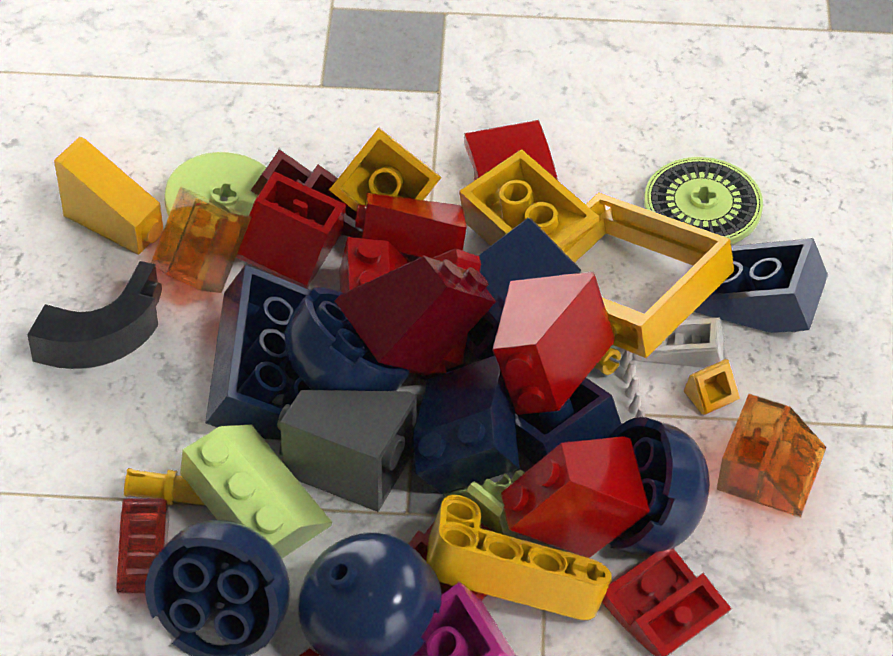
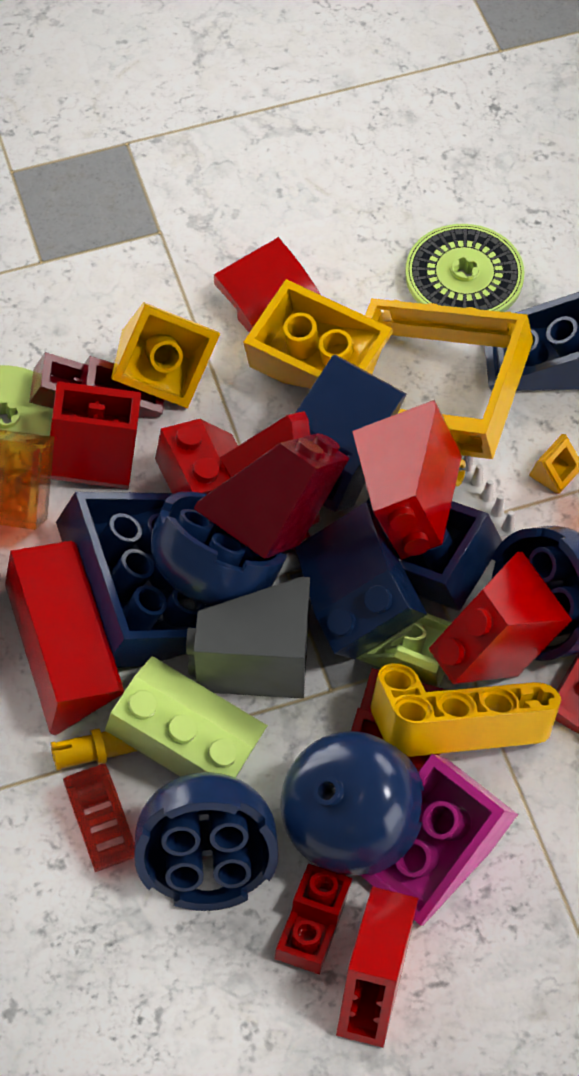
camera: 20 degrees left, 10 degrees up
red slope [355,193,467,258] -> none
white slope [634,317,724,368] -> none
none -> red slope [5,541,124,736]

